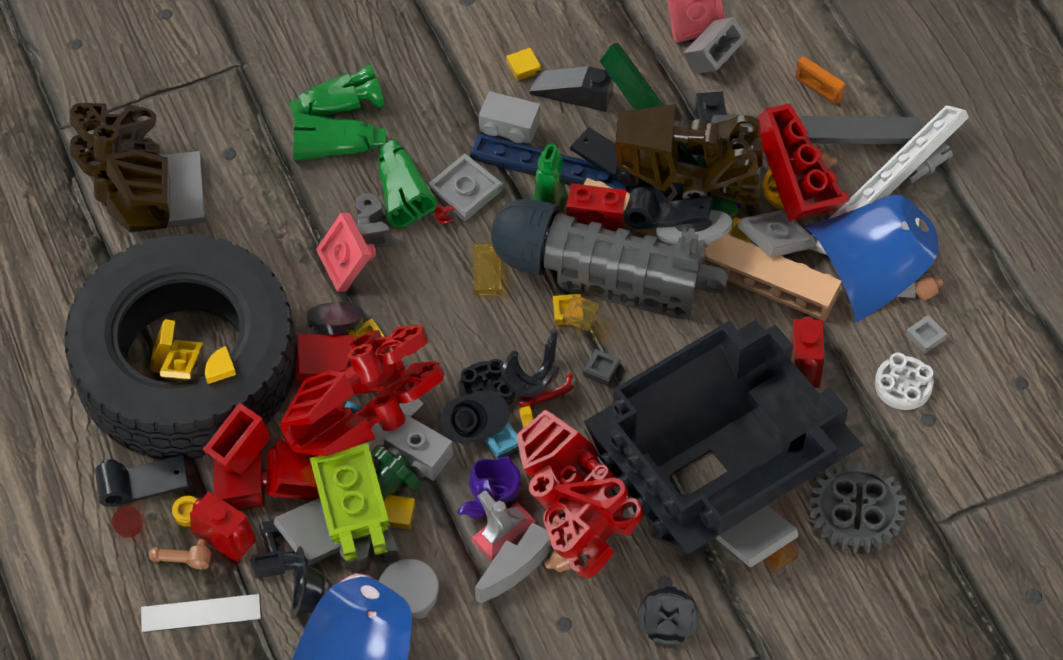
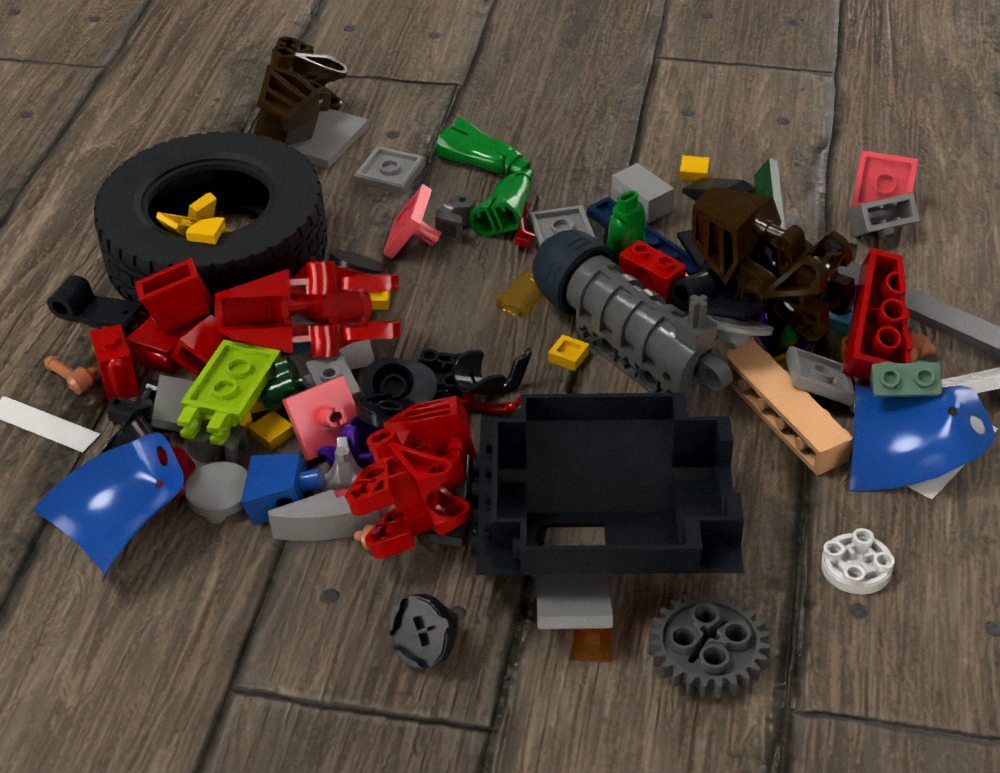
camera: 35 degrees right, 15 degrees down
clear red tile [112,506,143,538] -> none
green piece [288,64,385,117] -> none
clear yellow tile [563,295,600,331] -> none
red torso [790,317,824,388] -> none
orange tile [795,56,846,105] -> none
light grey tile [906,315,947,354] -> none
nougat piece [915,275,943,301] -> none
none -> blue torso [241,453,325,525]
none -> coral tile [282,375,357,460]
none -> light grey tile [354,146,426,194]
none -> black tile [356,393,417,429]
none -> sand green bracket [870,361,942,397]

